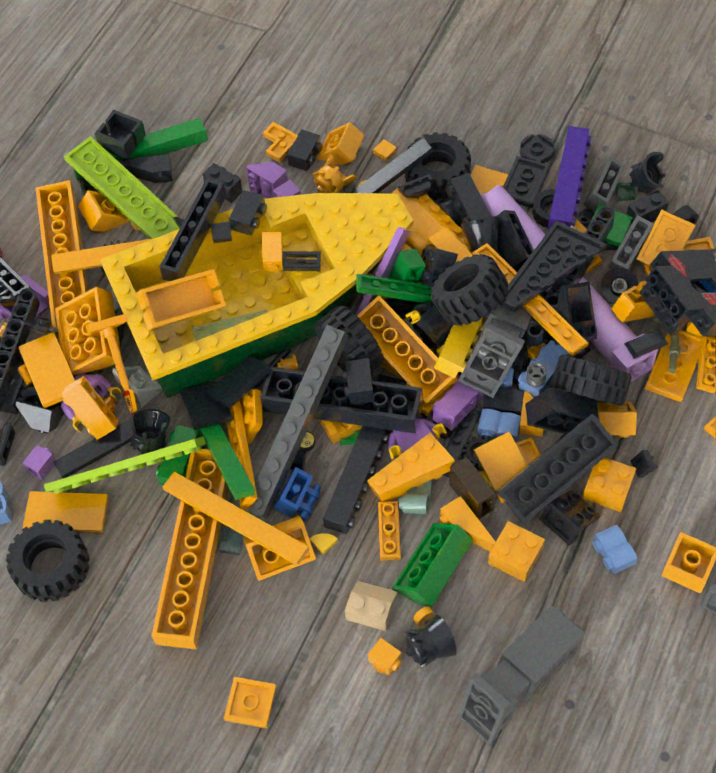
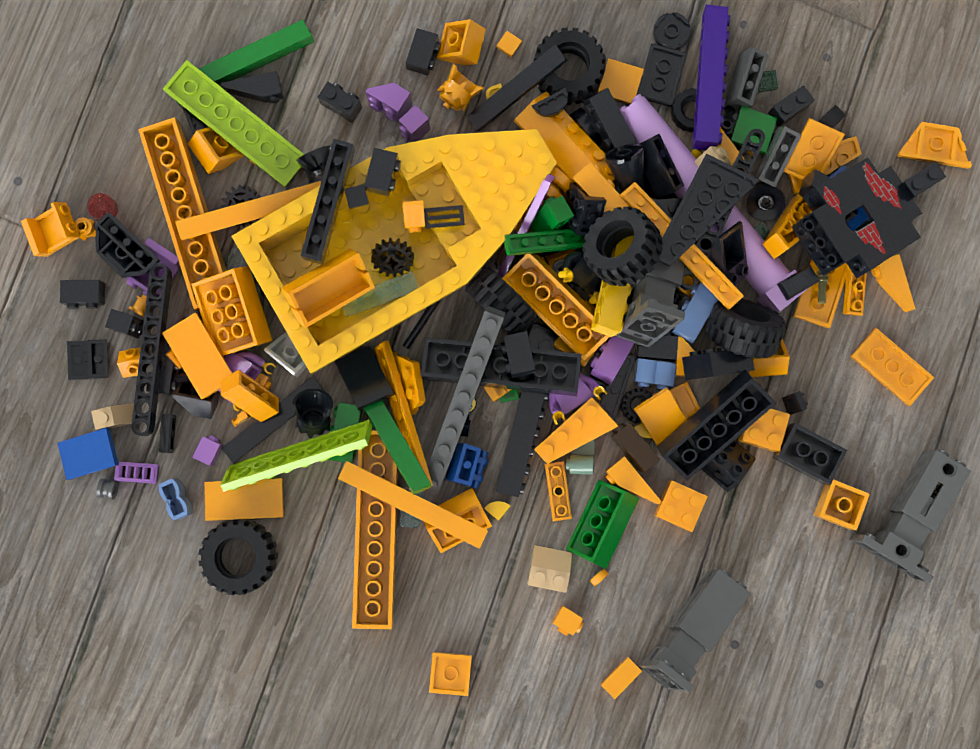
camera: 15 degrees left, 25 degrees up
black plate [21,317,59,333] -> none
light orange piece [86,314,137,415] -> none
black piece [94,109,146,159] -> none
black tile [207,355,272,408] -> none
light orange plate [263,122,298,163] -> none
light orange brick [277,353,299,371] -> none
black hat [405,615,457,668] -> none
dark grey wheel [526,362,547,387] -> none
medium blue brick [593,524,638,574] -> none
black hat [629,152,666,195] -> none
none -> light orange tile [231,411,252,427]
none -> black gear [371,238,414,277]
none -> light orange tile [600,656,642,699]
none -> black brick [772,423,847,485]

